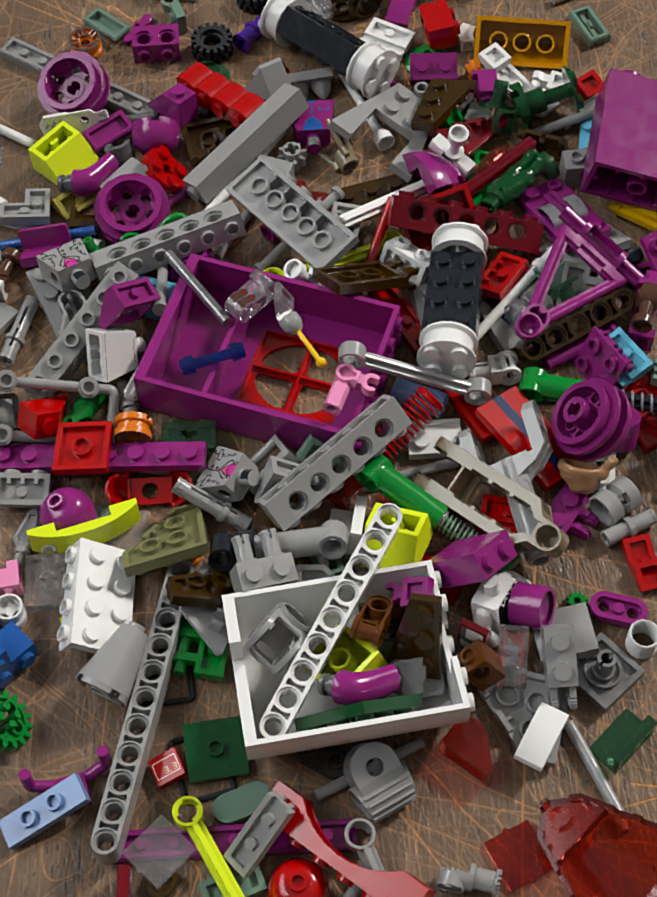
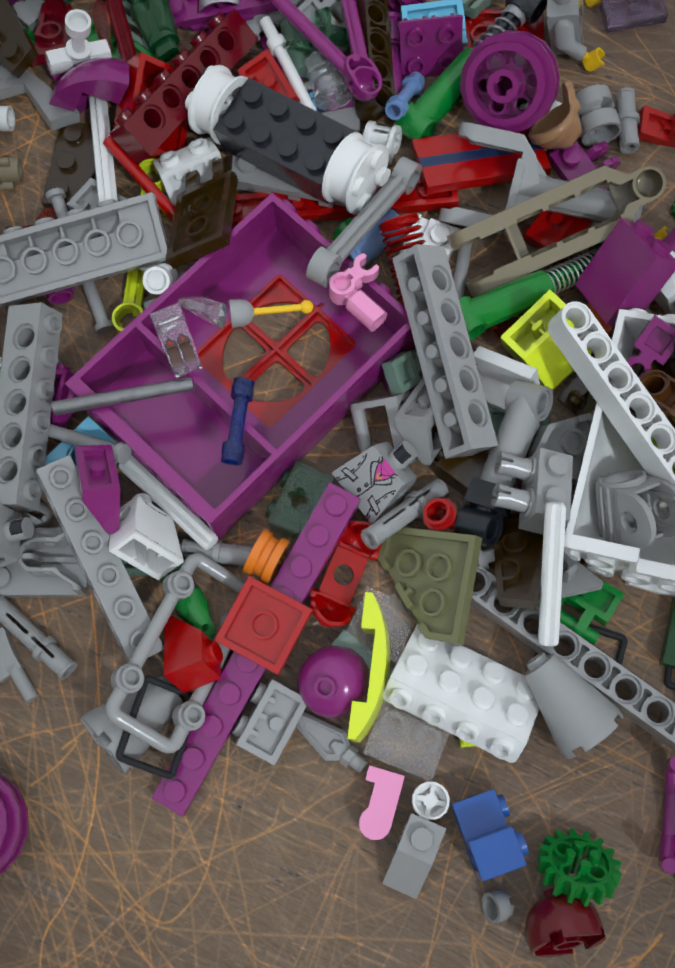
camera: 60 degrees left, 15 degrees up
none -> medium blue bar [385,72,425,120]
none -> red cone [423,498,457,533]
none -> white axle [538,502,566,646]

